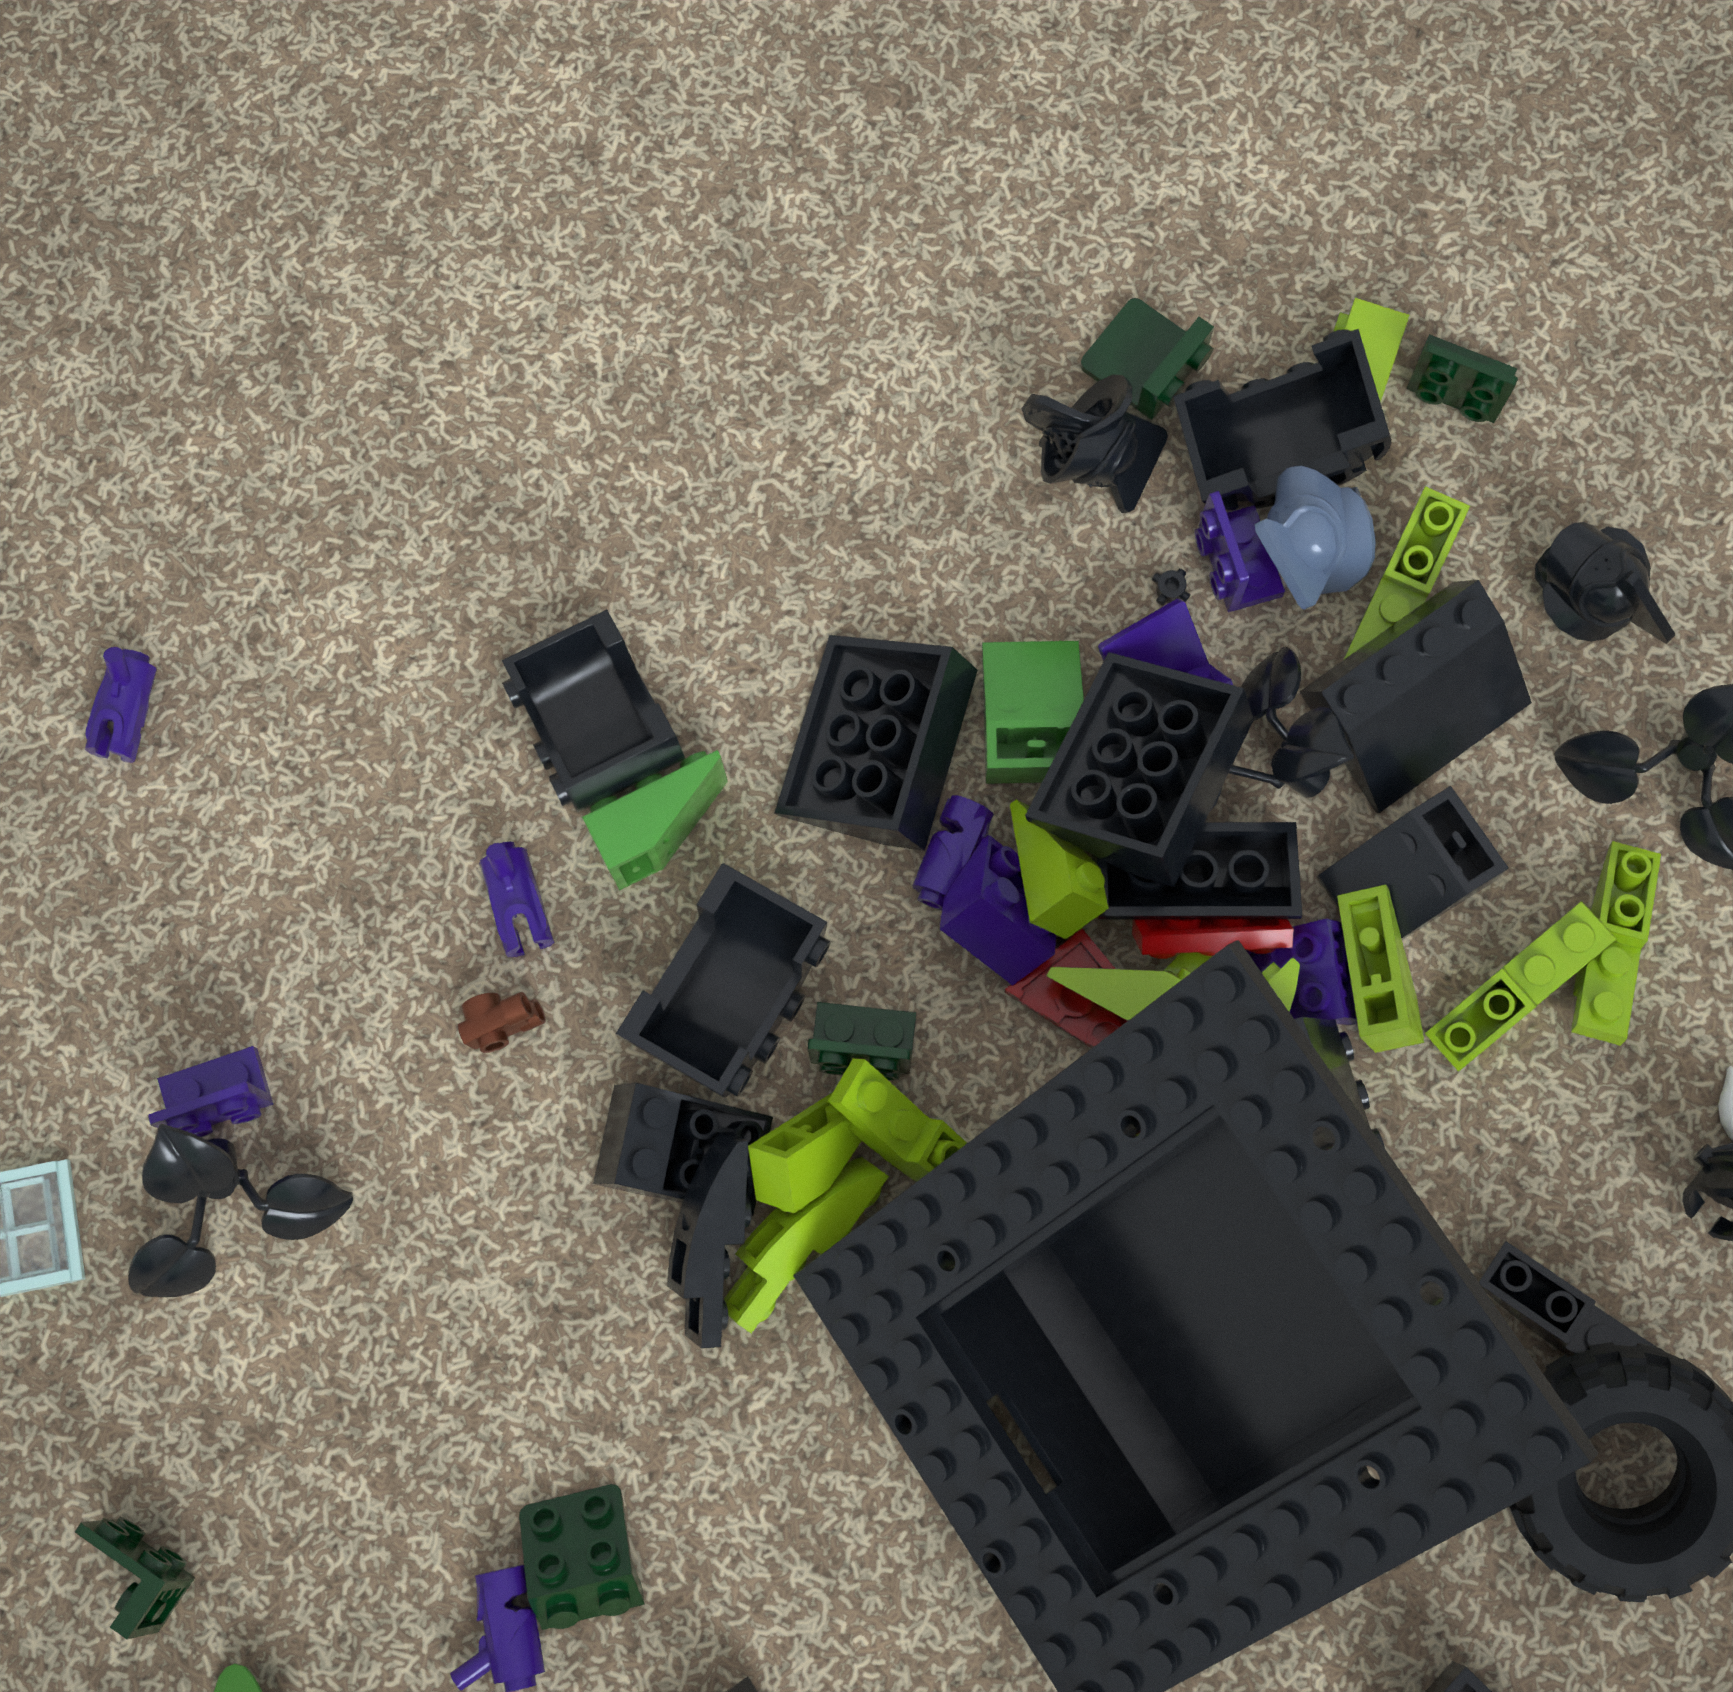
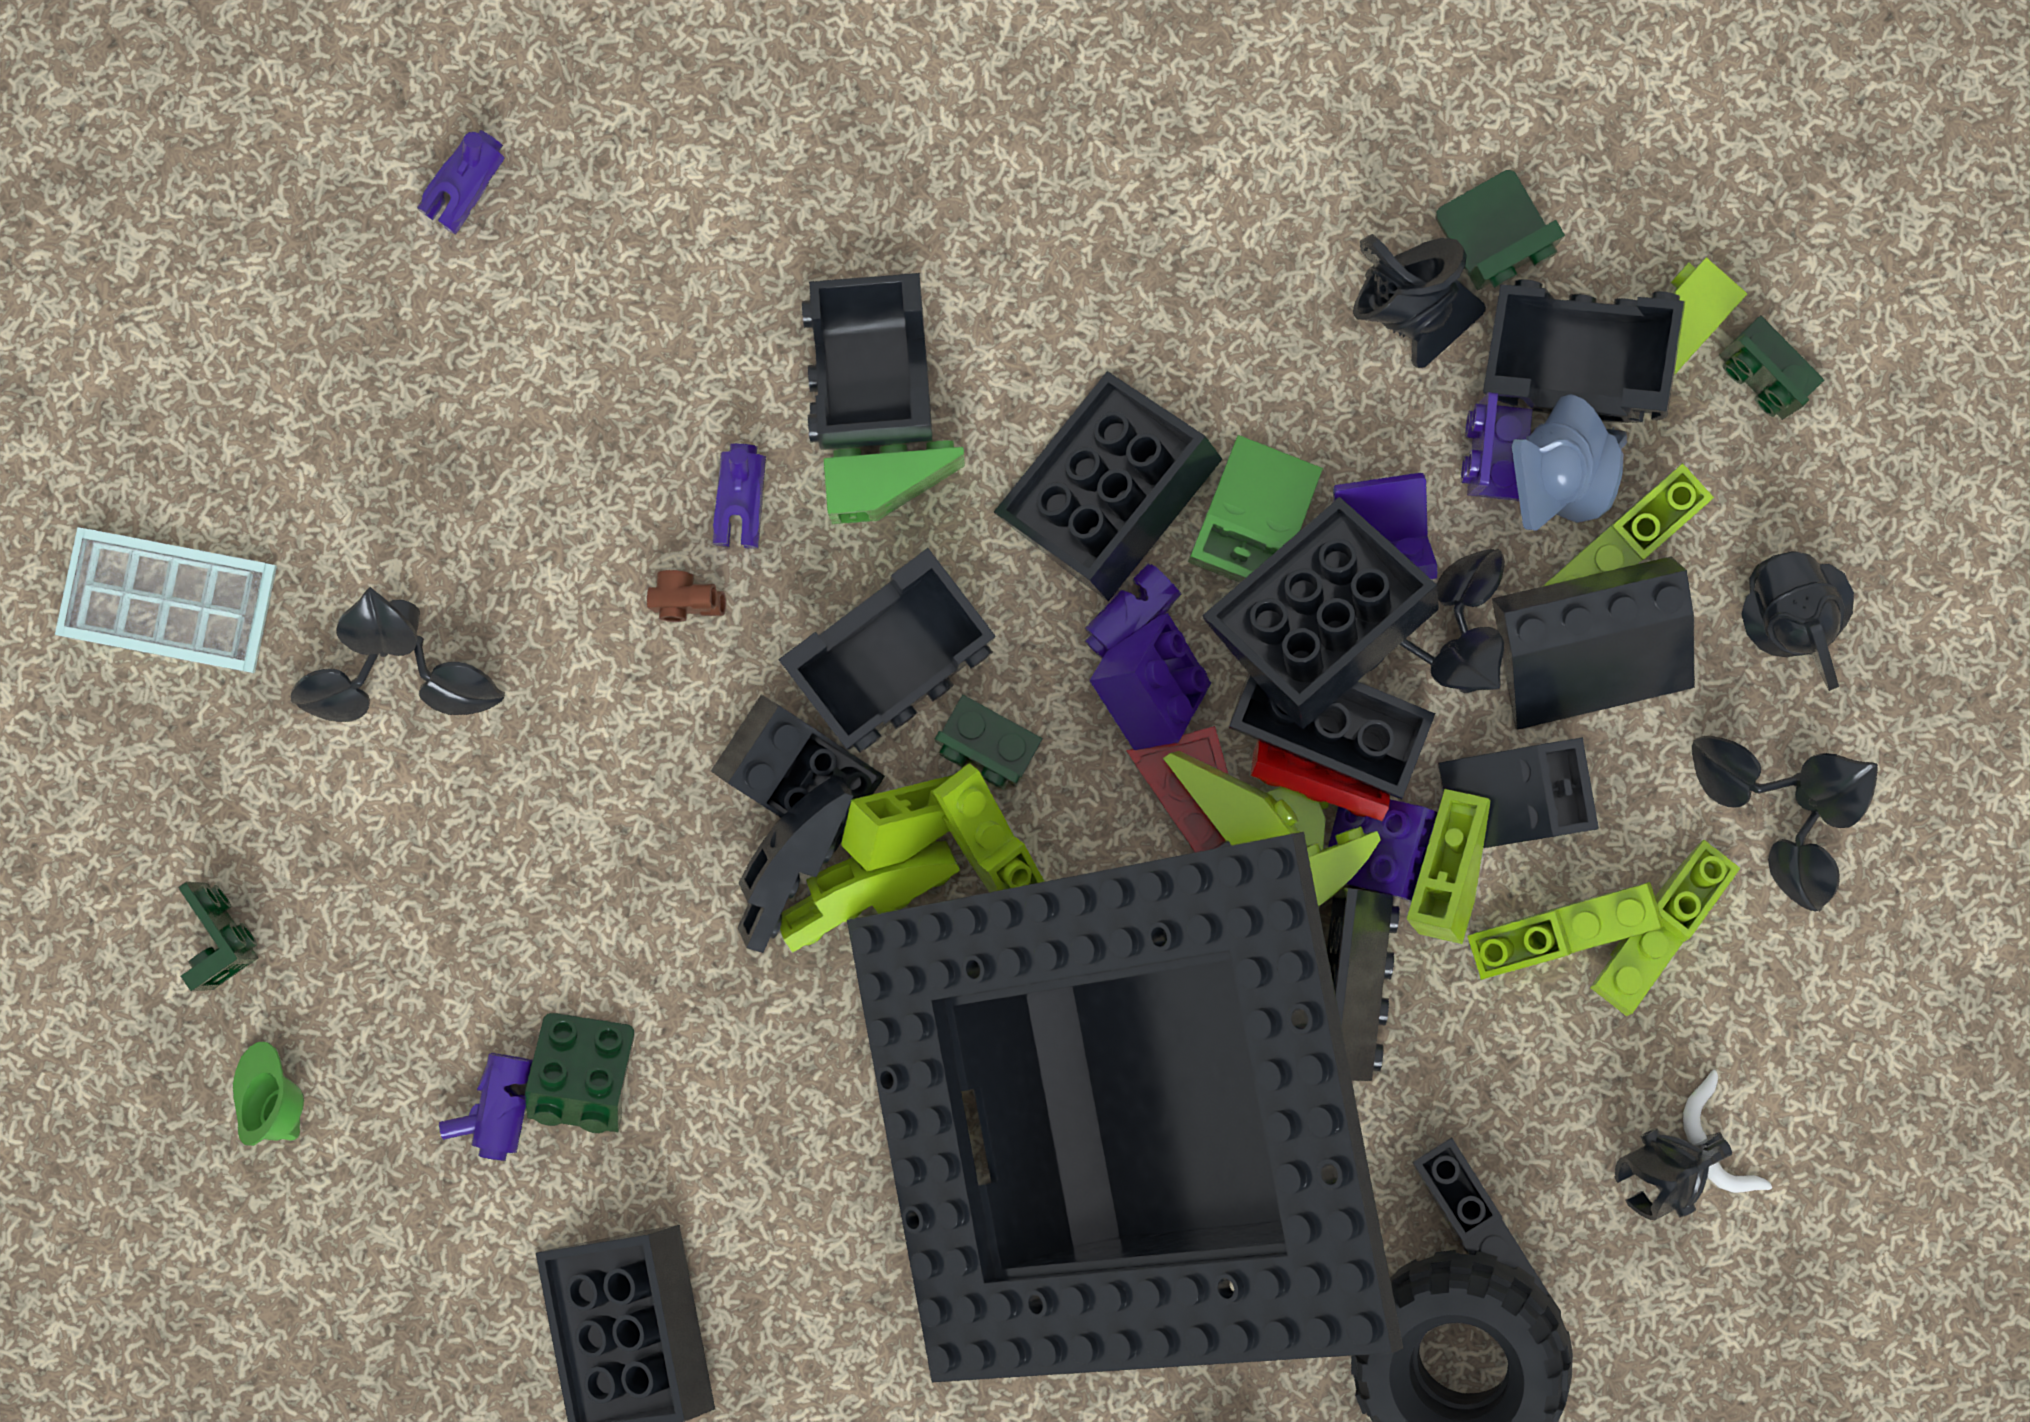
camera: 15 degrees right, 10 degrees up
dark purple bracket [148,1046,273,1137] -> none
lime slope [1010,799,1109,939] -> none
black piece [1152,568,1191,606] -> none

